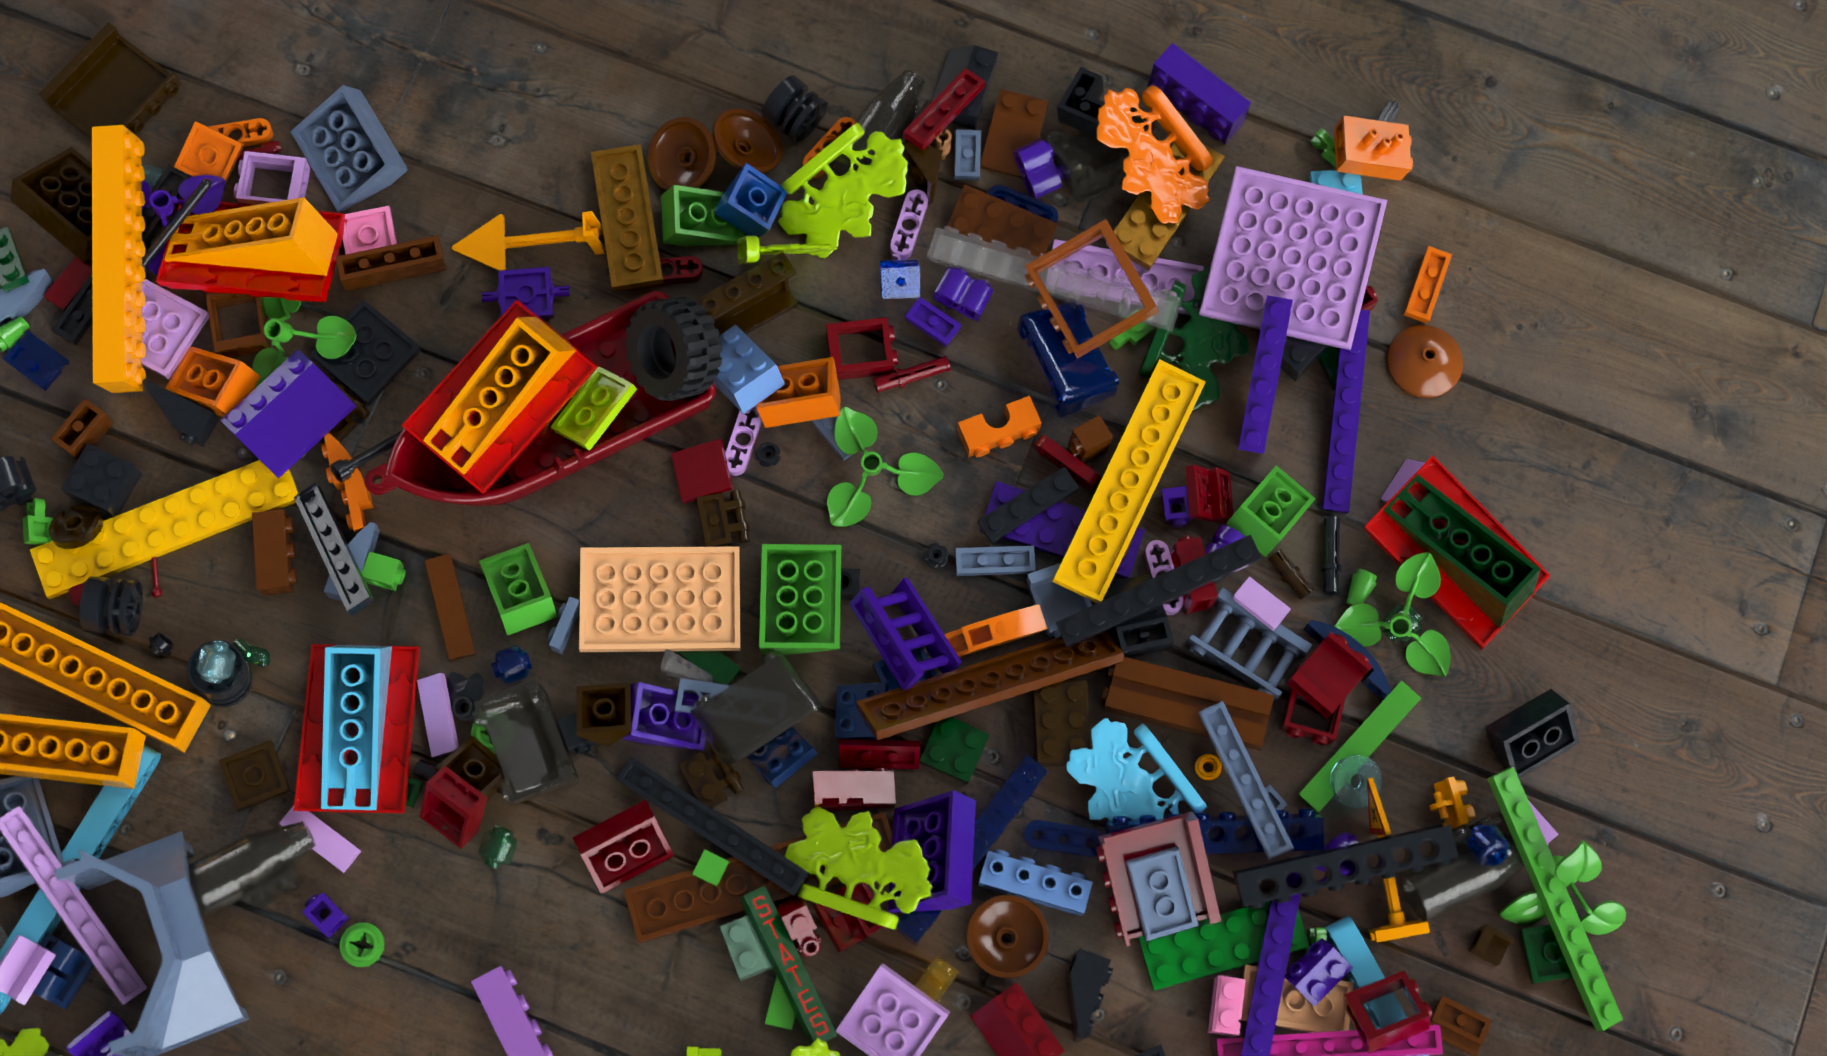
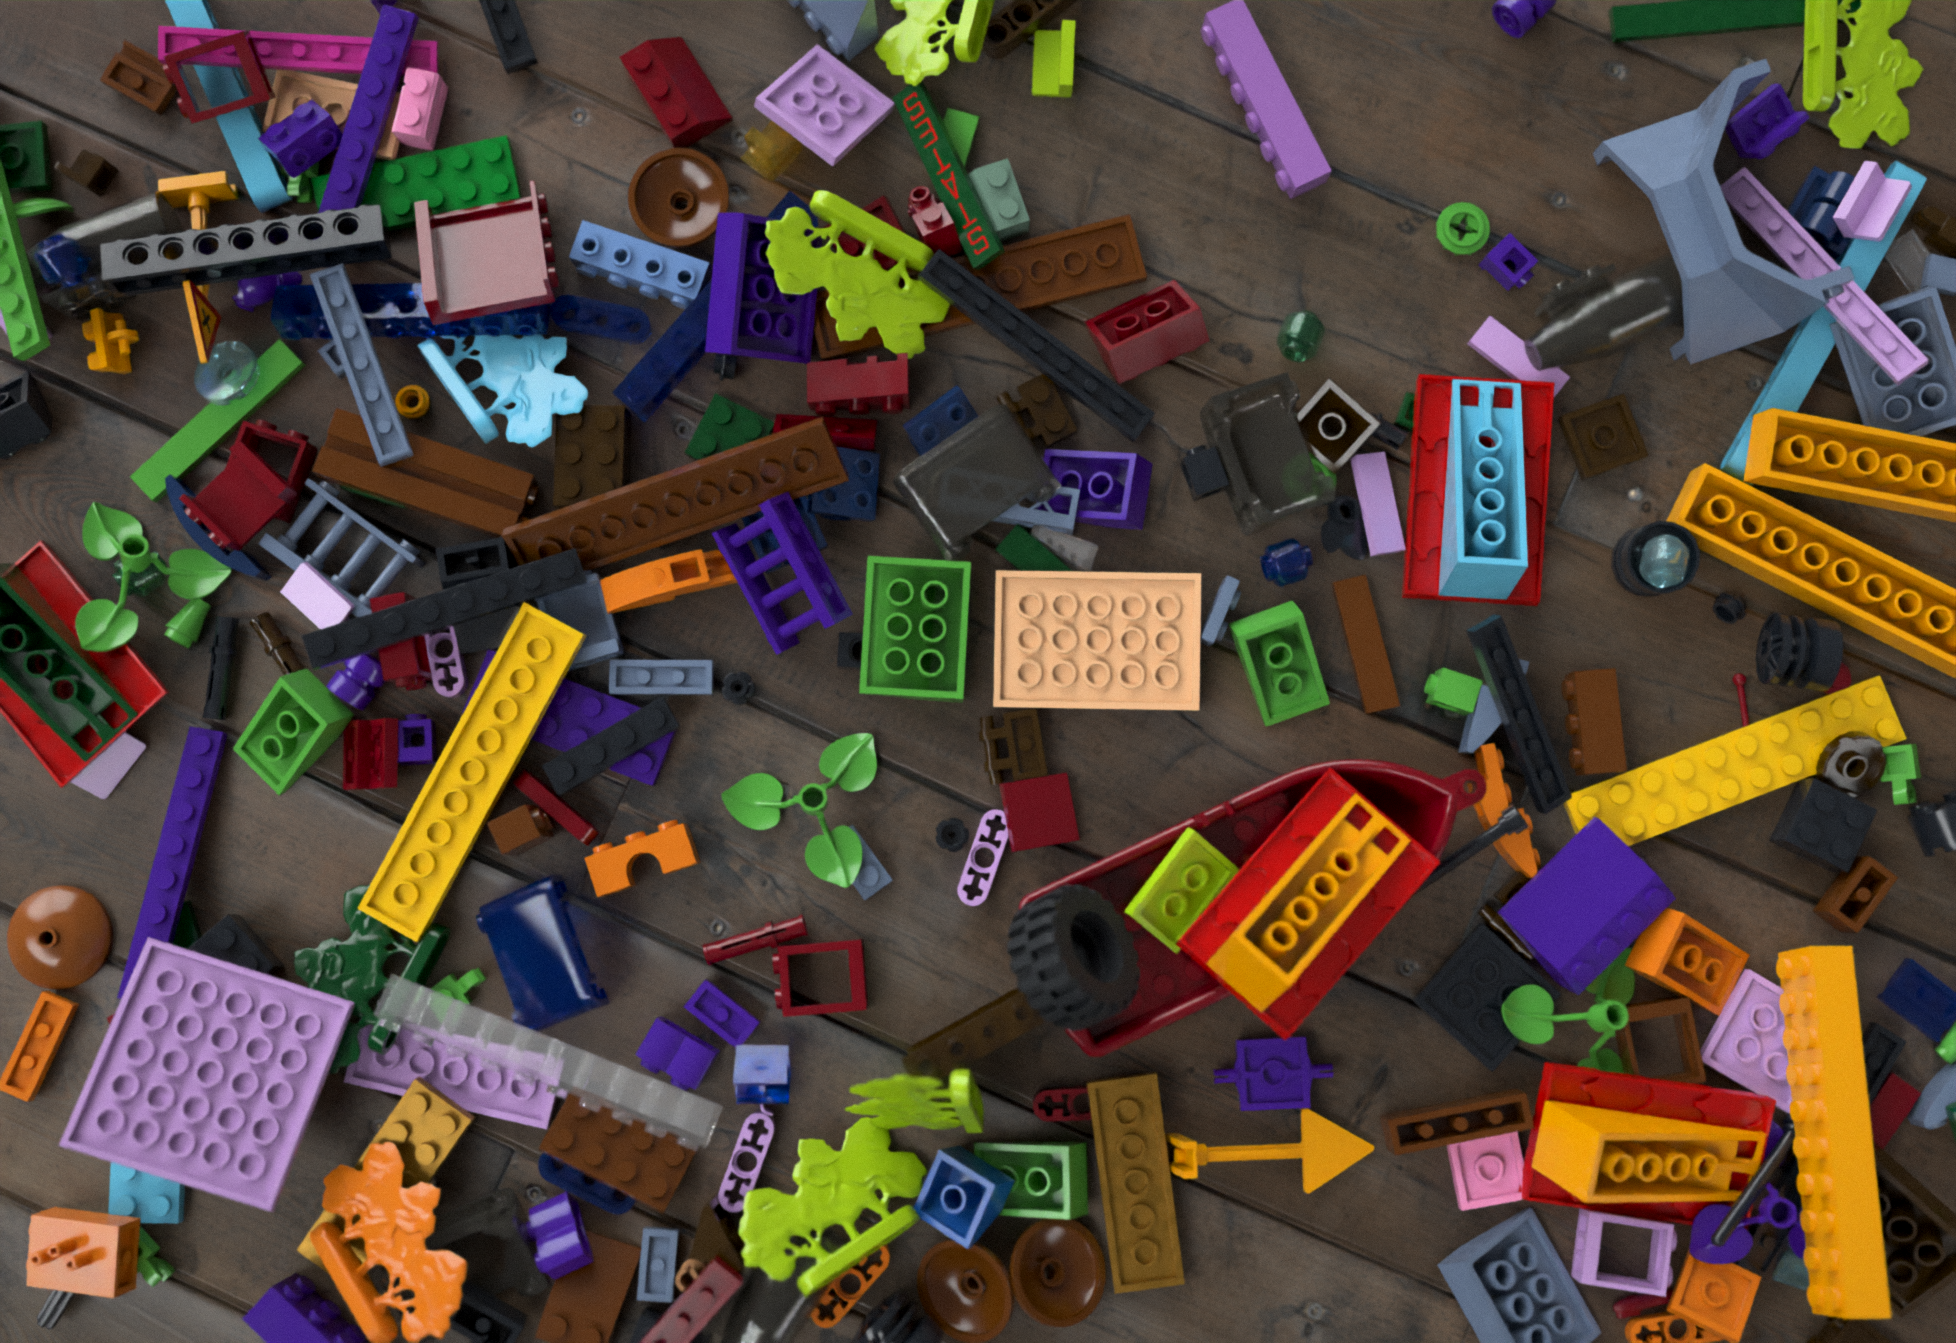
camera: 170 degrees left, 10 degrees up
black slope [142,379,219,447] -> none
clear green arm [233,638,271,667] -> none
dark red window [419,766,487,849] -> none
dark brown slope [576,682,632,747] -> none
bright green tile [692,850,729,887] -> none
medium blue brick [714,325,785,414] -> none
orange slope [757,357,841,428] -> none
dark orange window [1024,219,1159,359] -> none
black slope [1065,948,1113,1043] -> none
sand blue tile [1125,846,1198,941] -> none
dark purple brick [1238,295,1293,454] -> none

